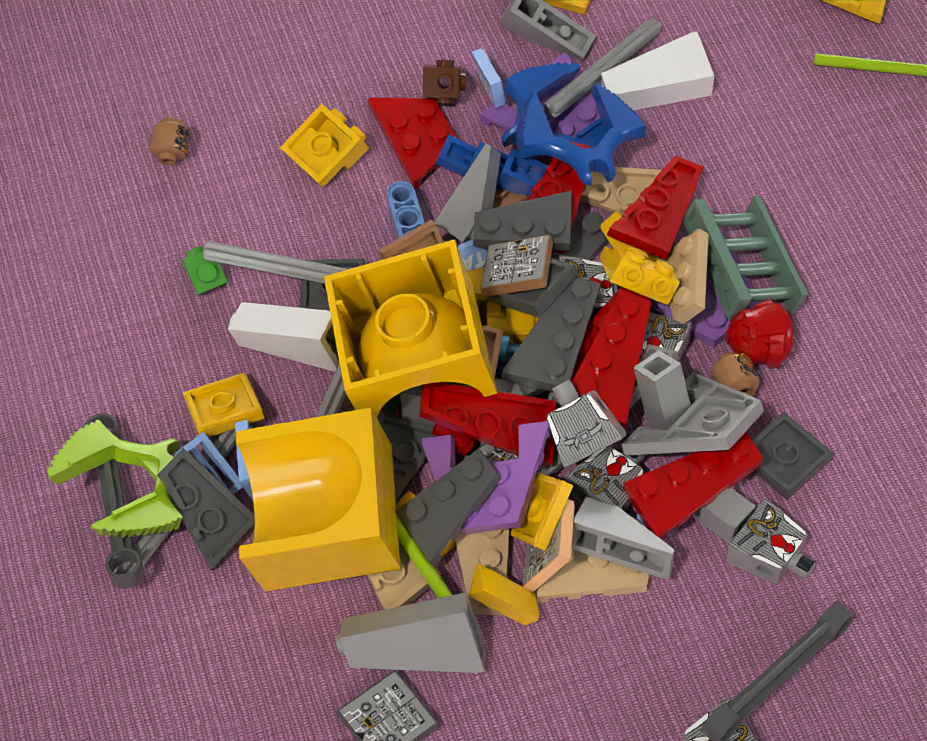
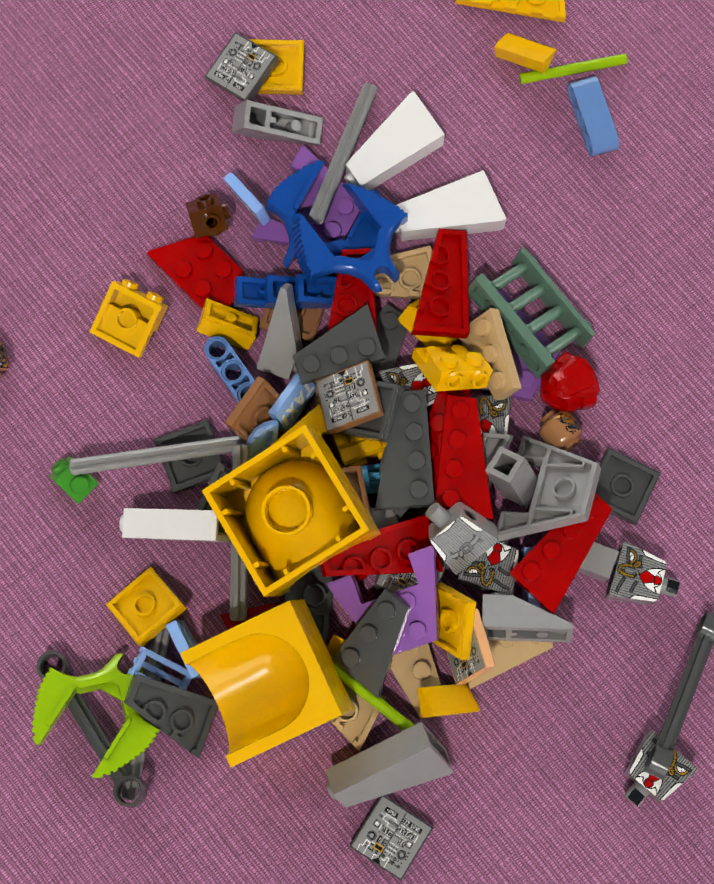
camera: 20 degrees left, 20 degrees up
none -> yellow slope [197,299,259,350]
none -> white slope [394,170,506,241]
none -> yellow slope [494,33,557,74]
none -> medium blue beam [568,76,619,157]

